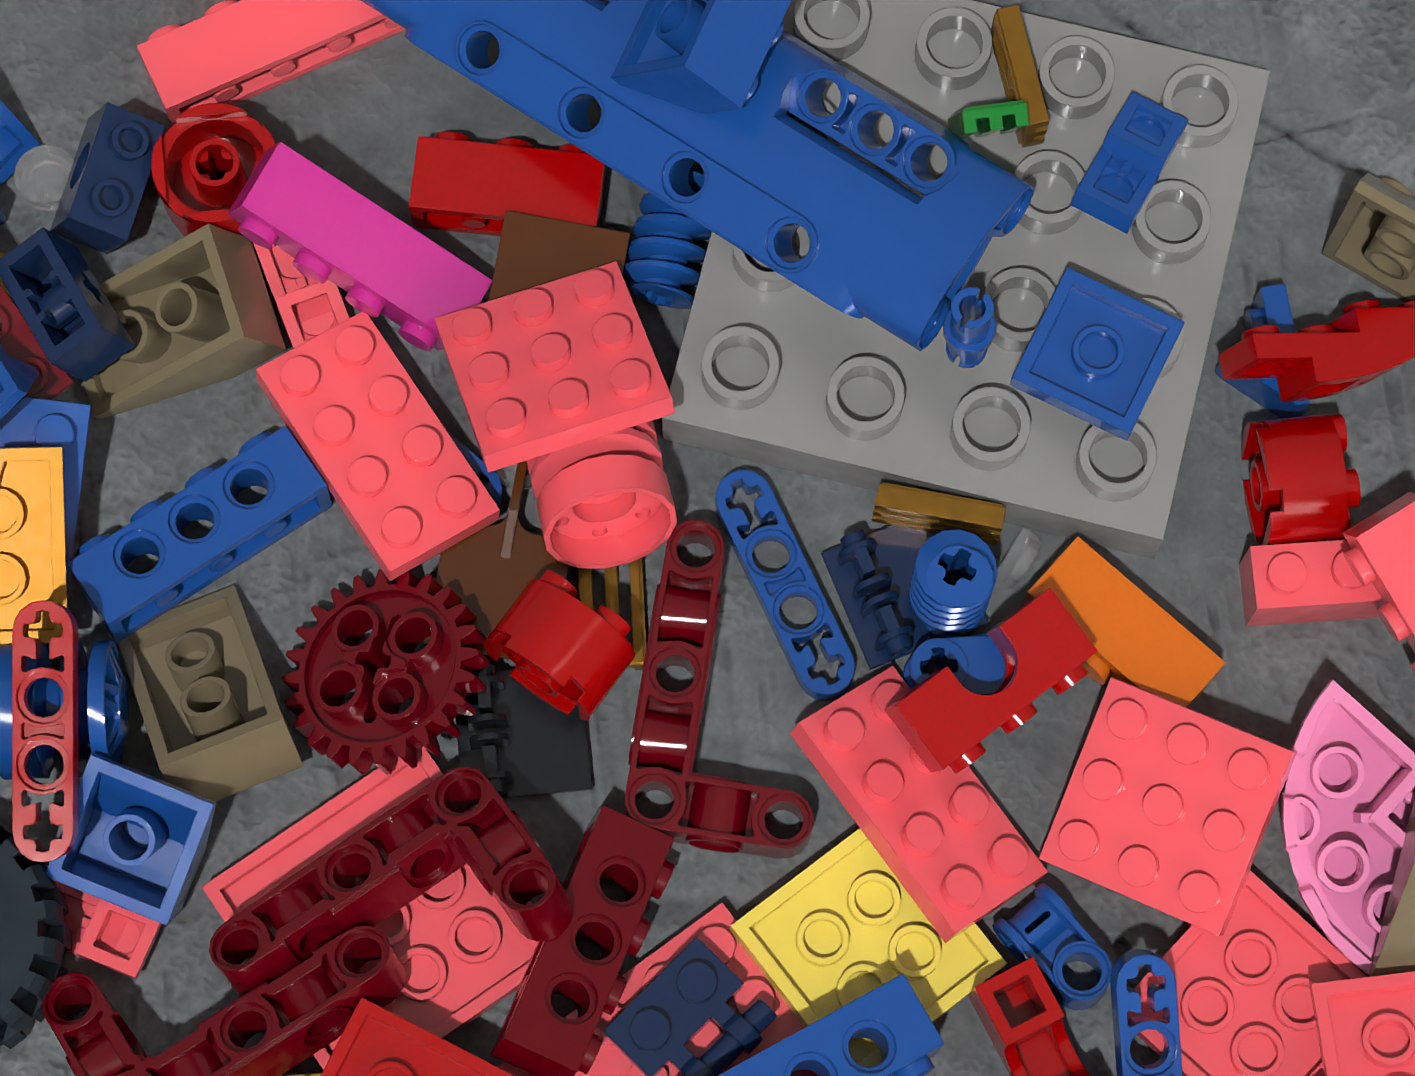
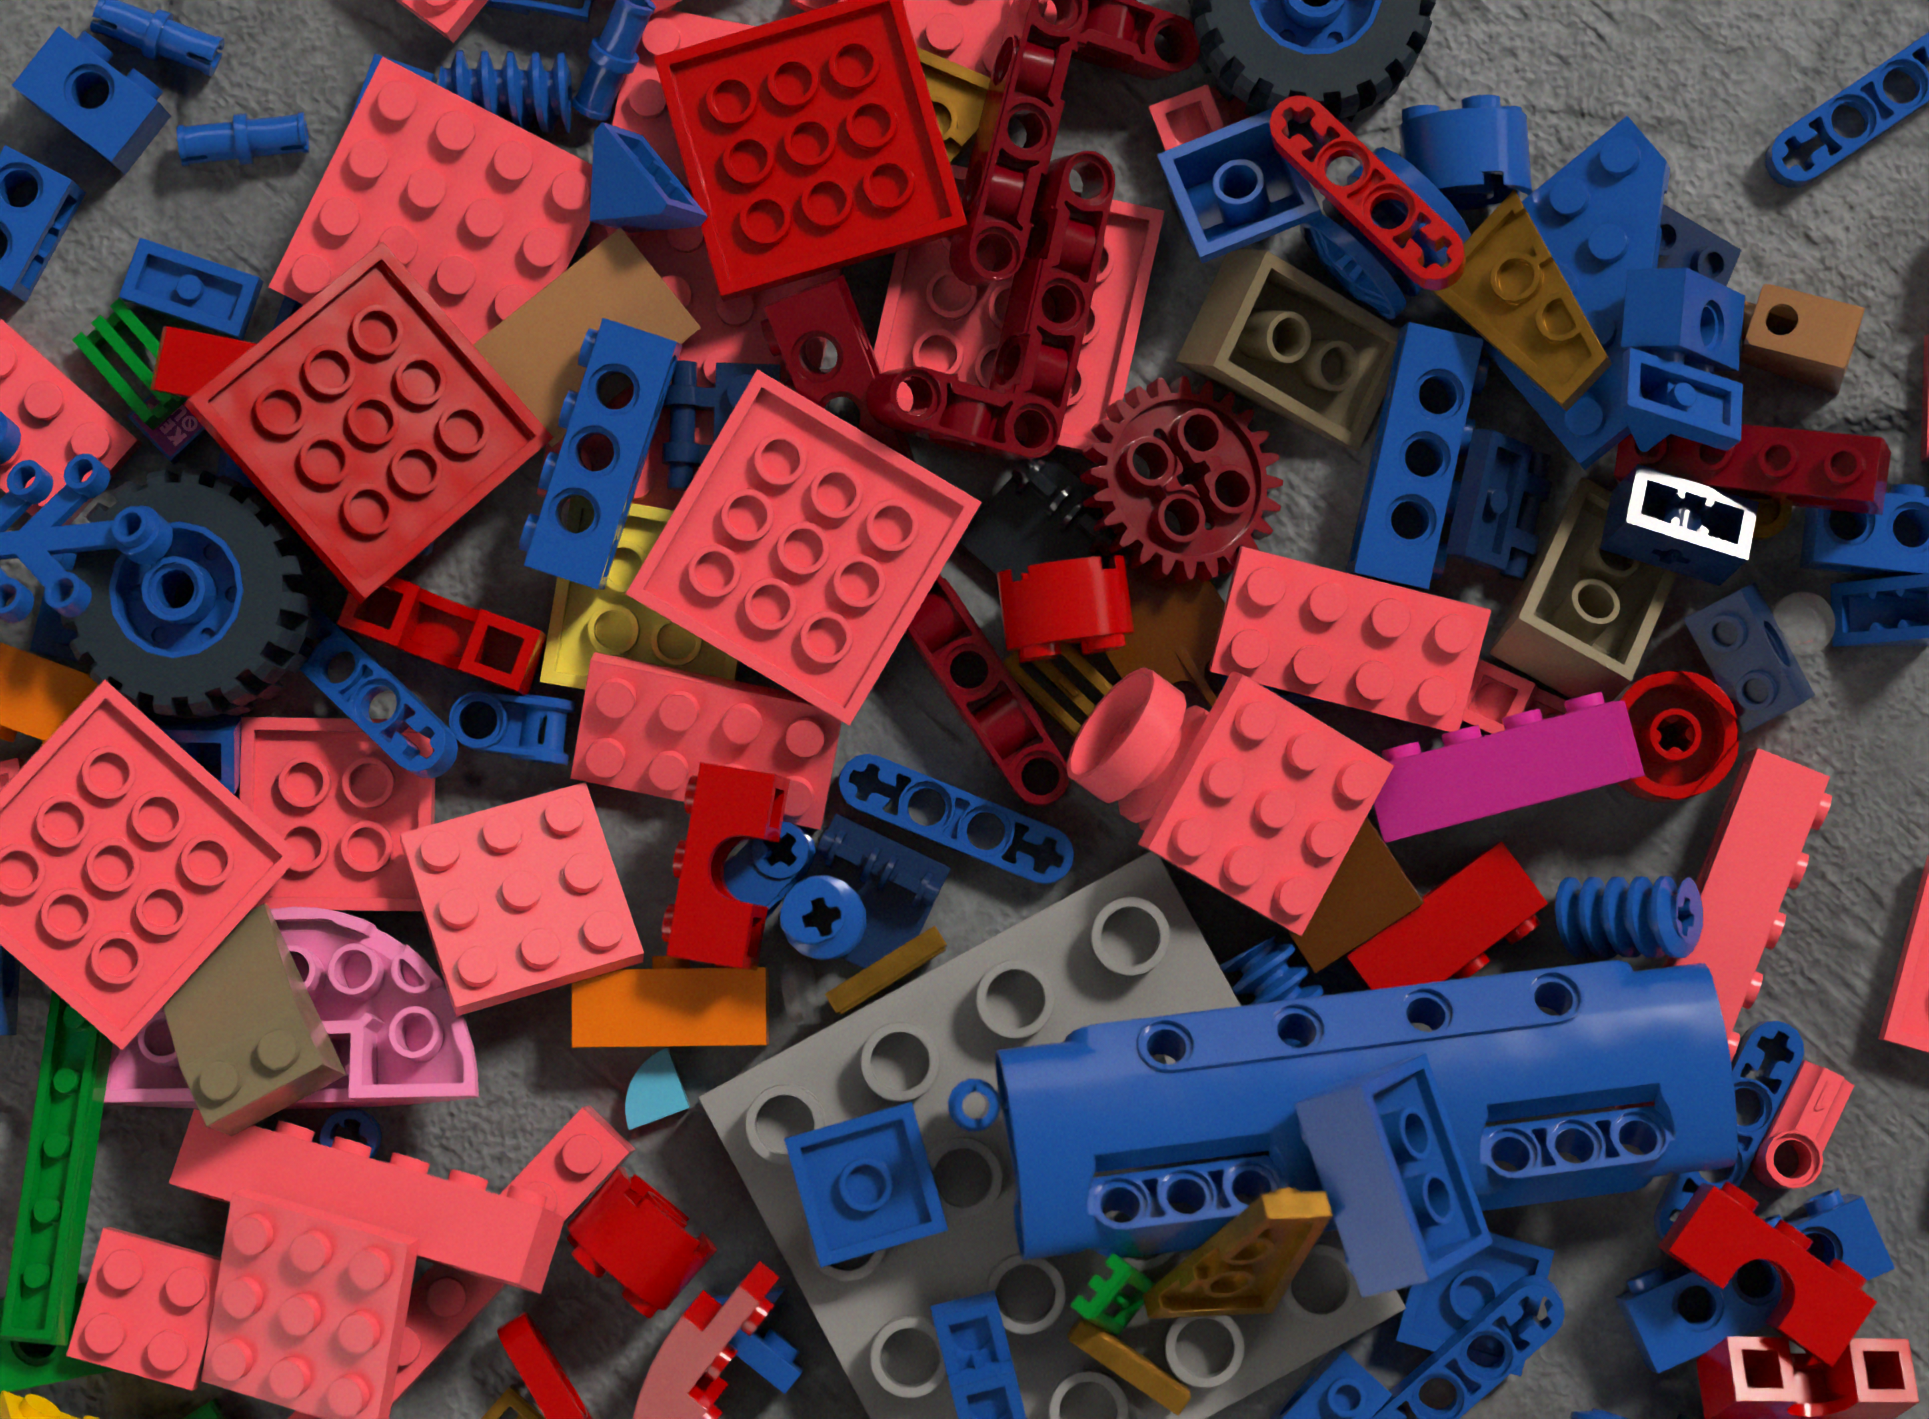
camera: 140 degrees right, 10 degrees up
none -> medium azure tile [625,1047,691,1130]
none -> coral plate [626,369,982,726]
none -> pearl gold wing [1143,1188,1332,1319]
none -> dark blue plate [1446,429,1552,580]
none -> blue piece [1555,876,1703,958]

